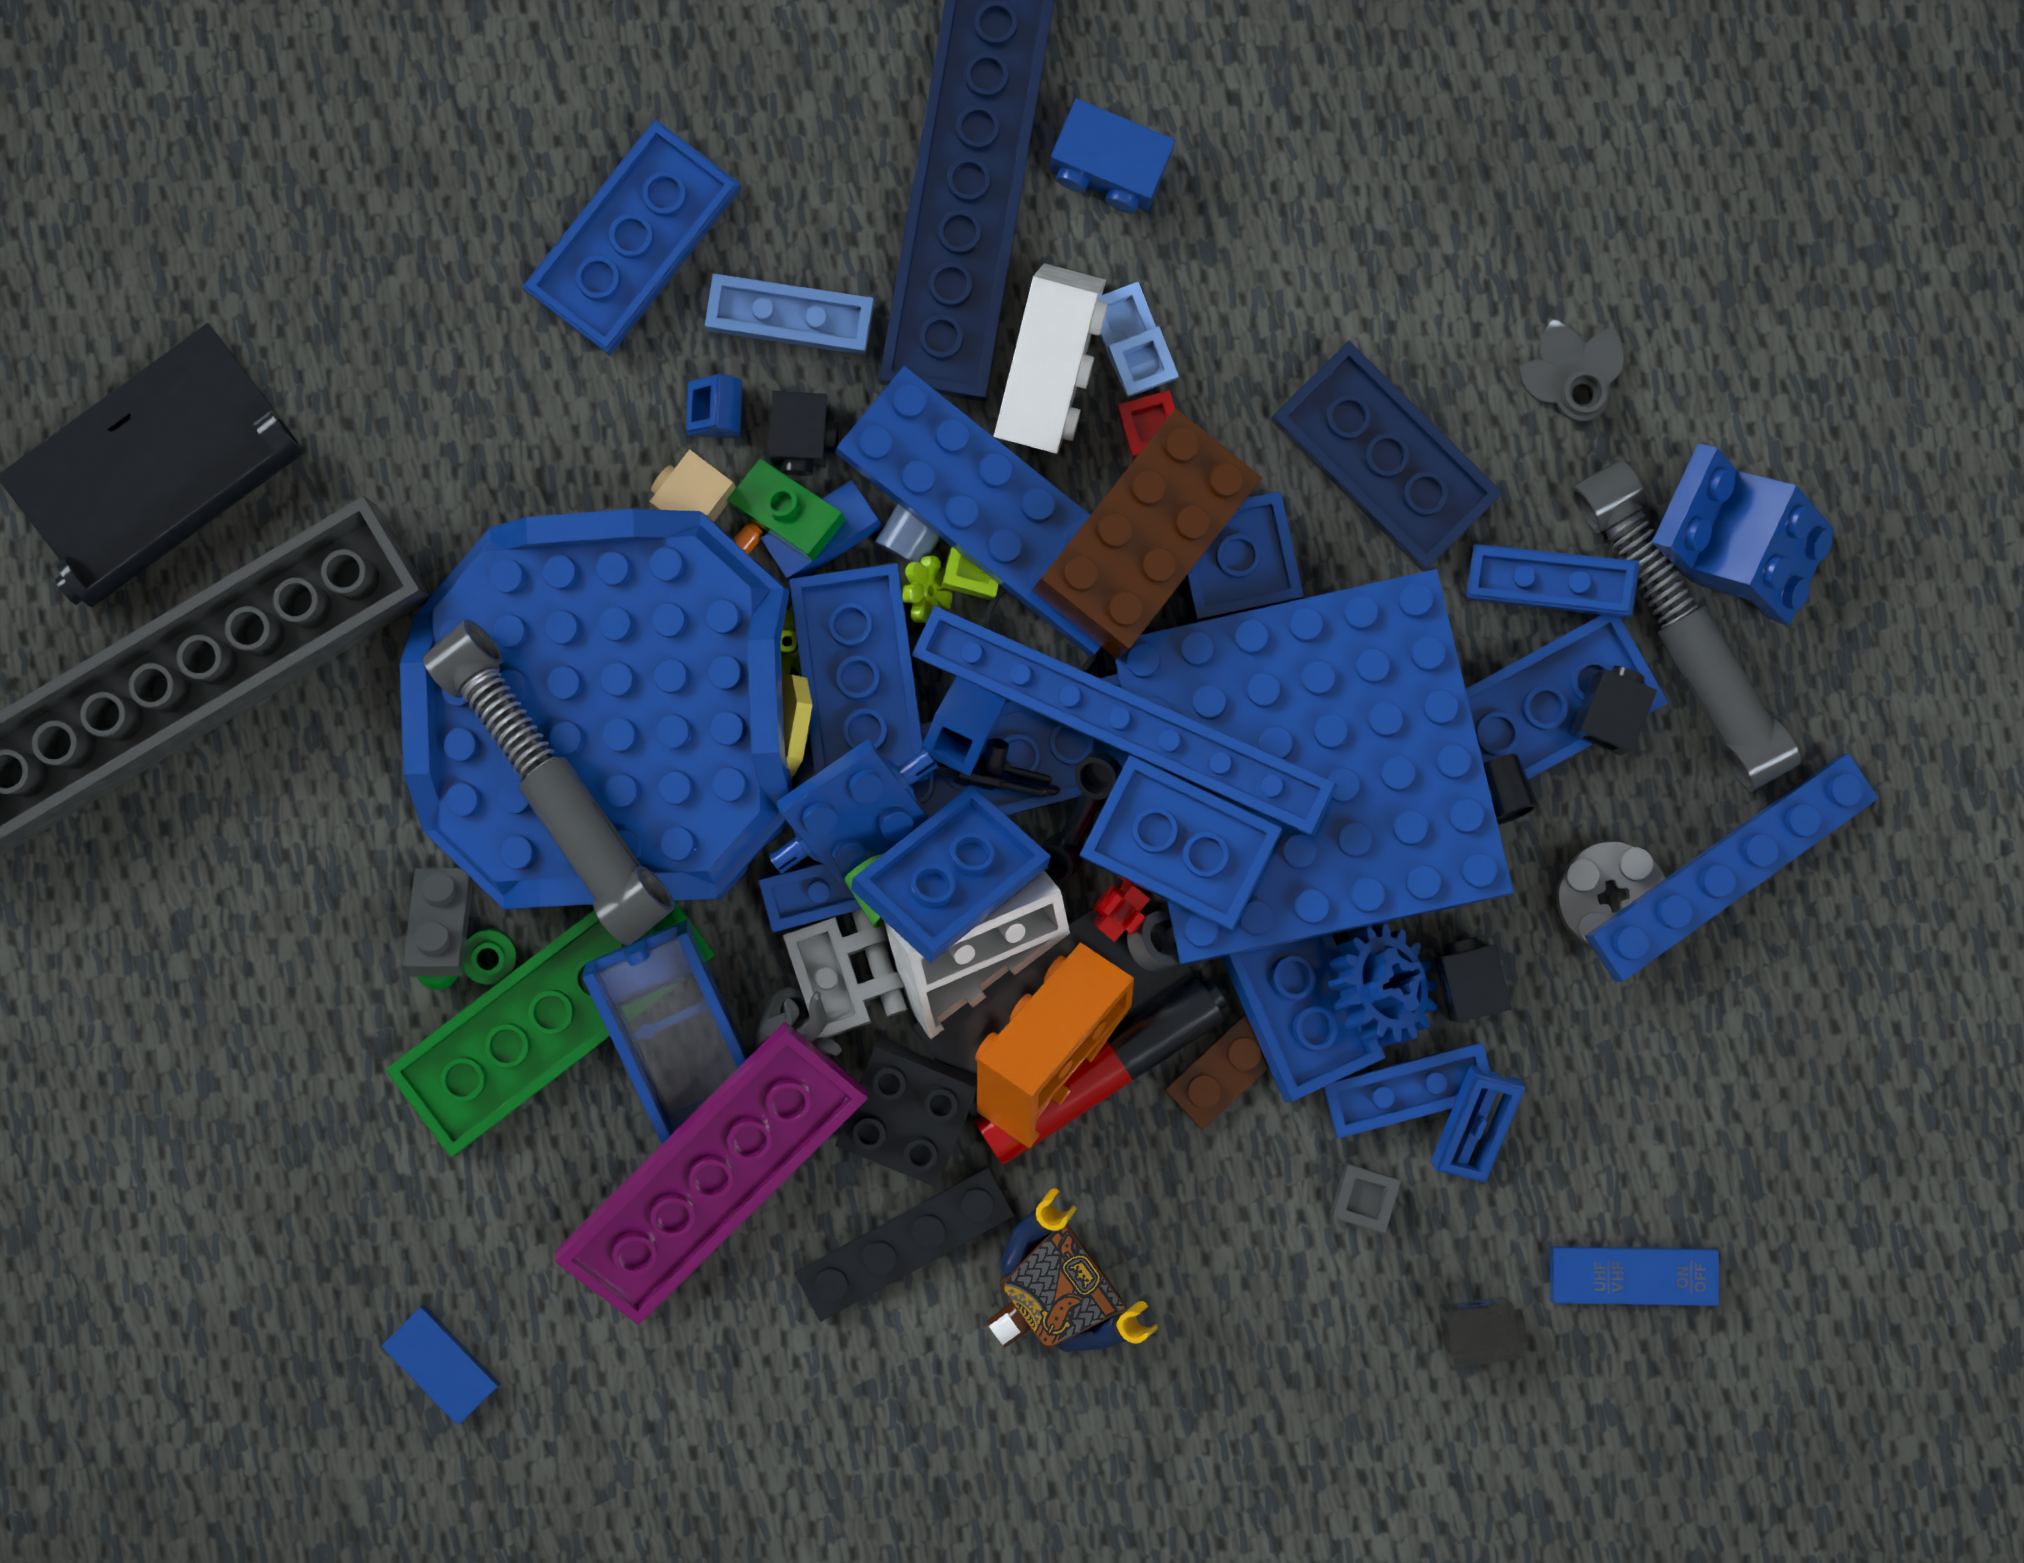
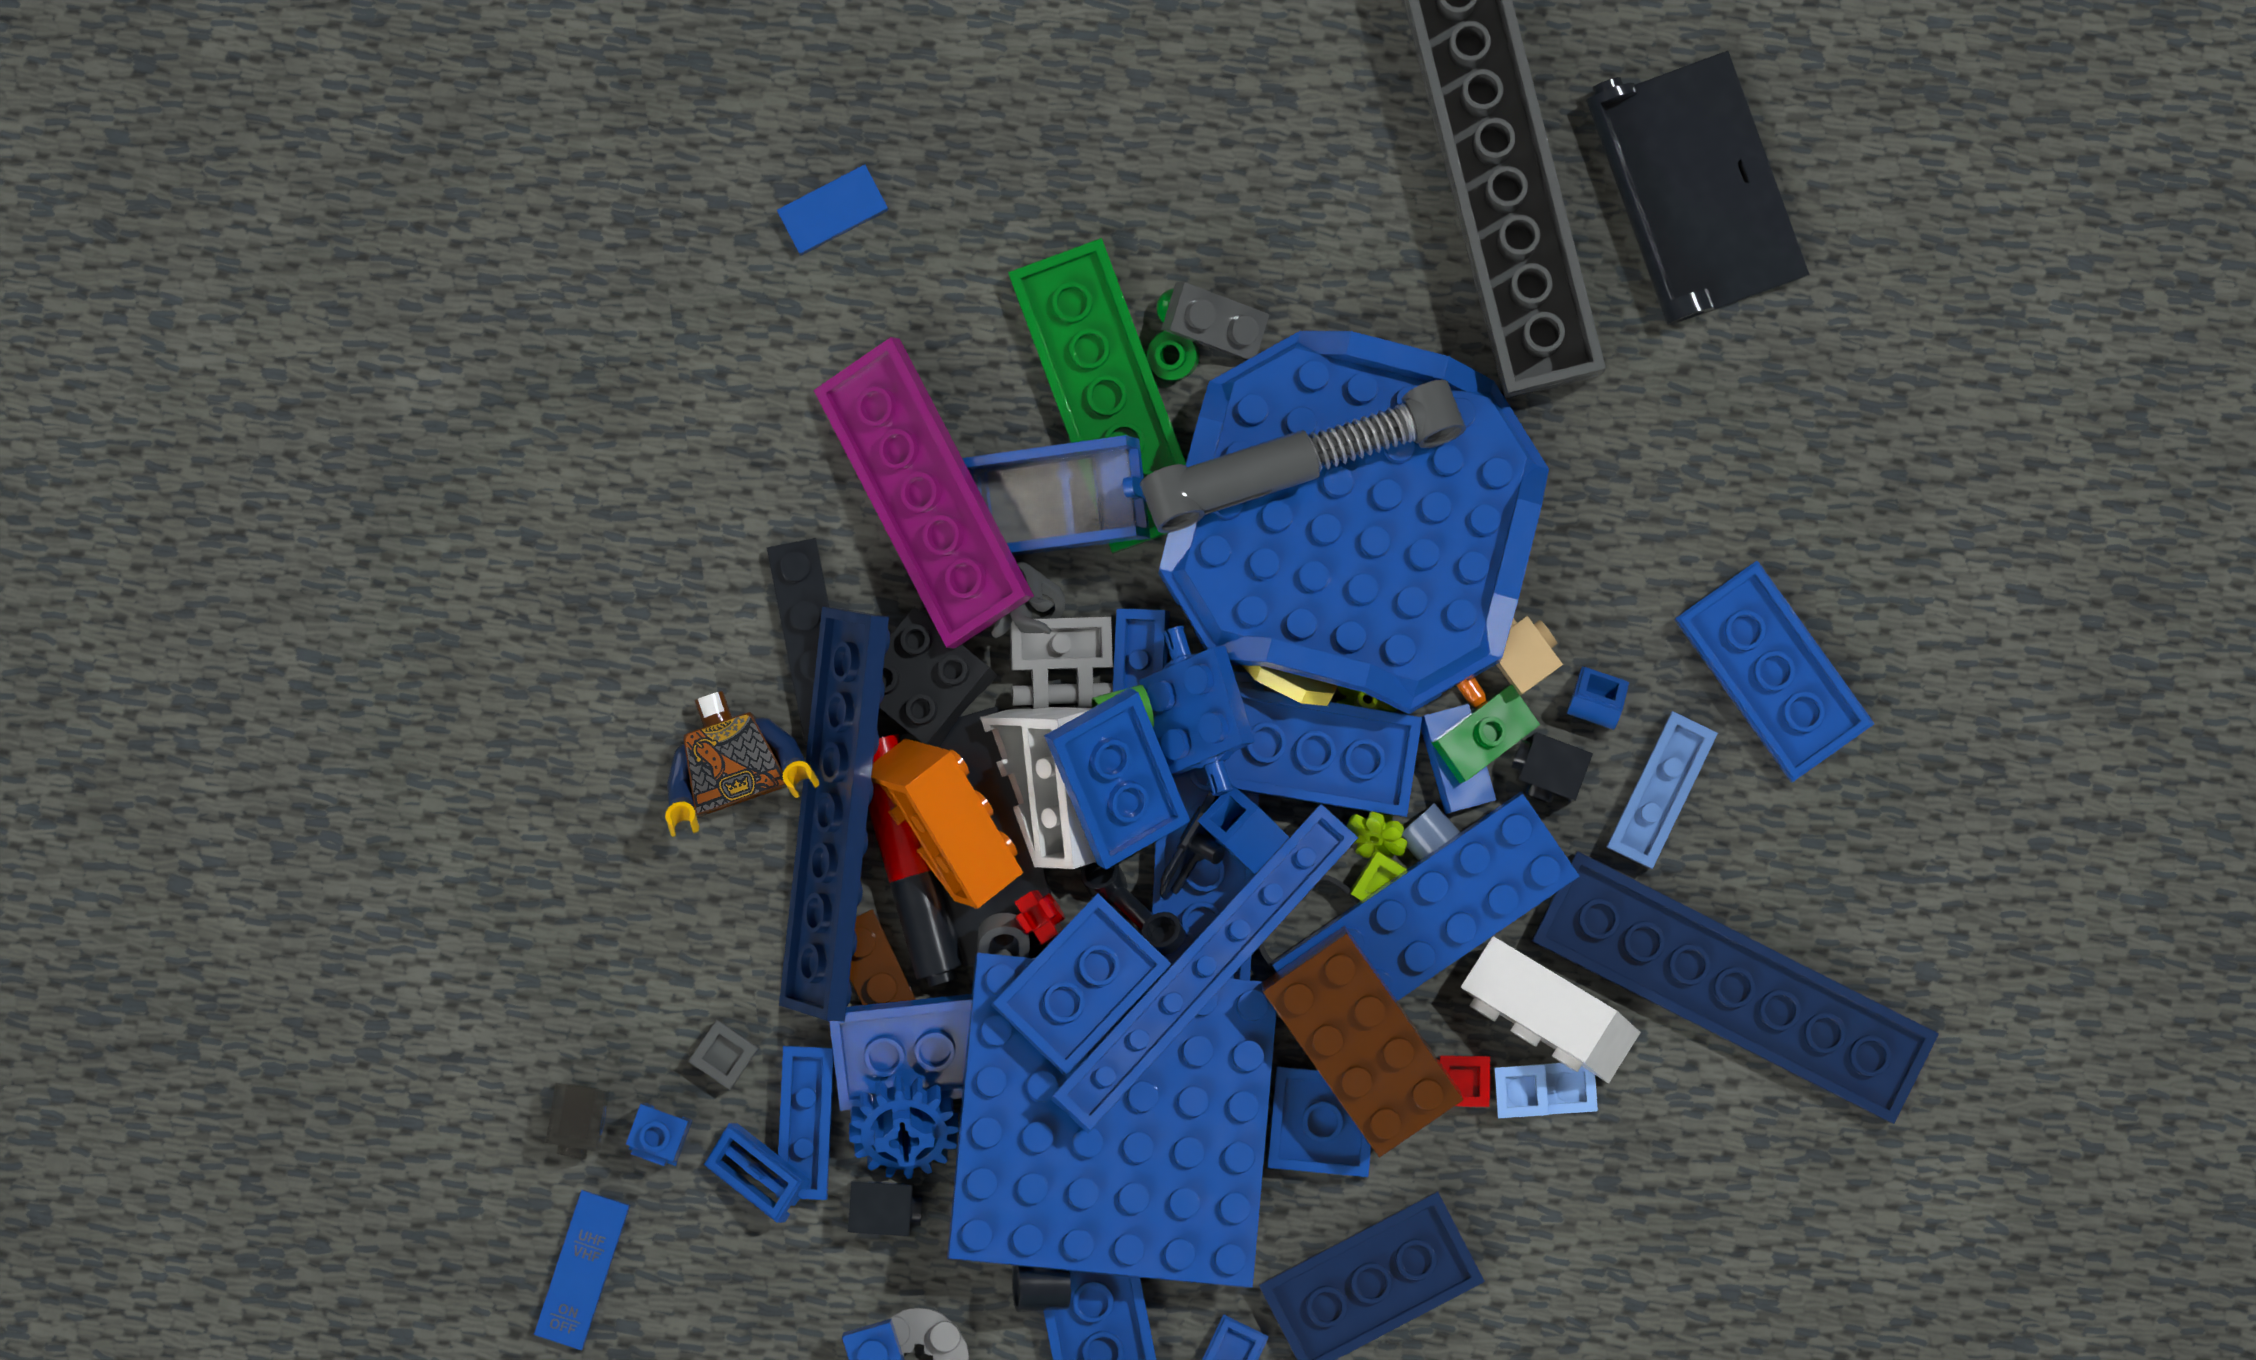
camera: 115 degrees right, 0 degrees up
blue brick [1050,98,1176,213] -> none
none -> blue window [626,1103,693,1166]
none -> dark blue plate [779,606,890,1022]

